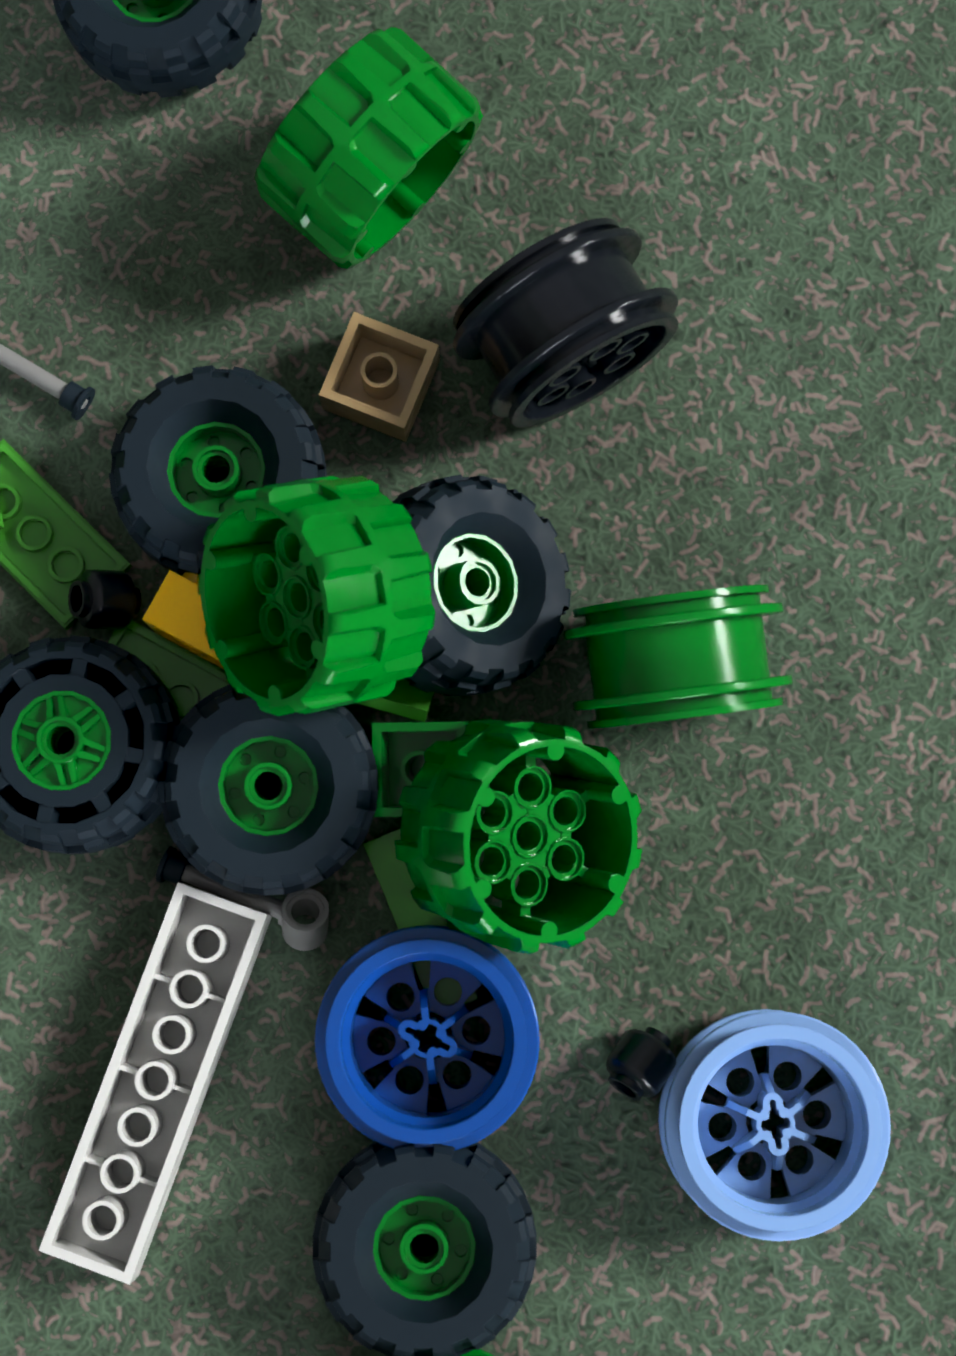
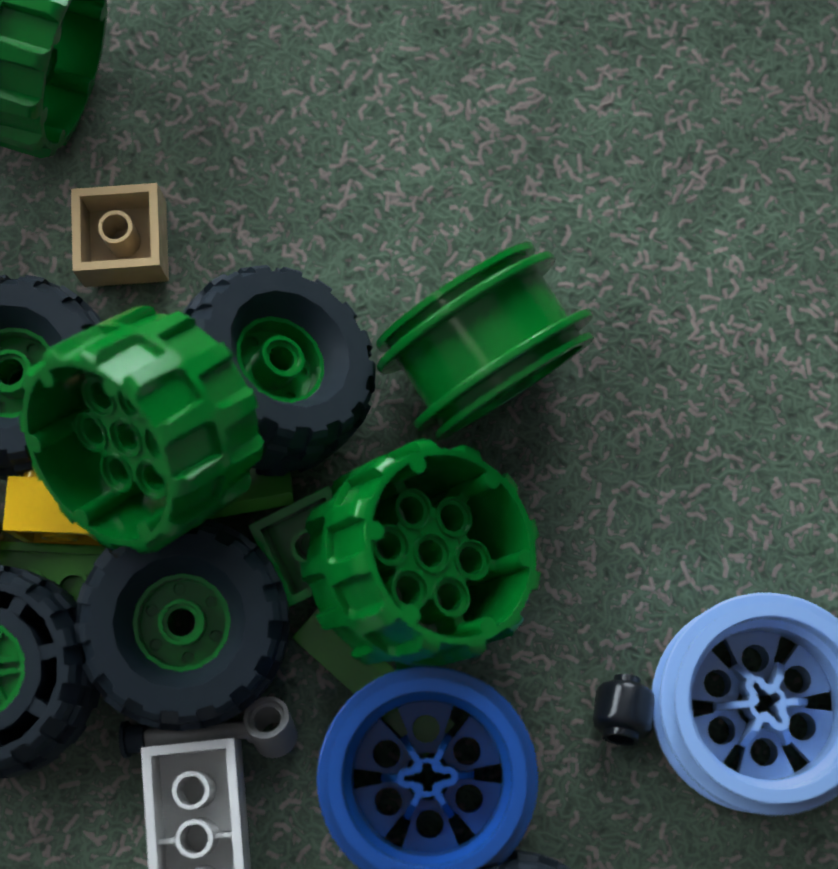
camera: 20 degrees left, 5 degrees down
black wheel [453,218,679,428] -> none

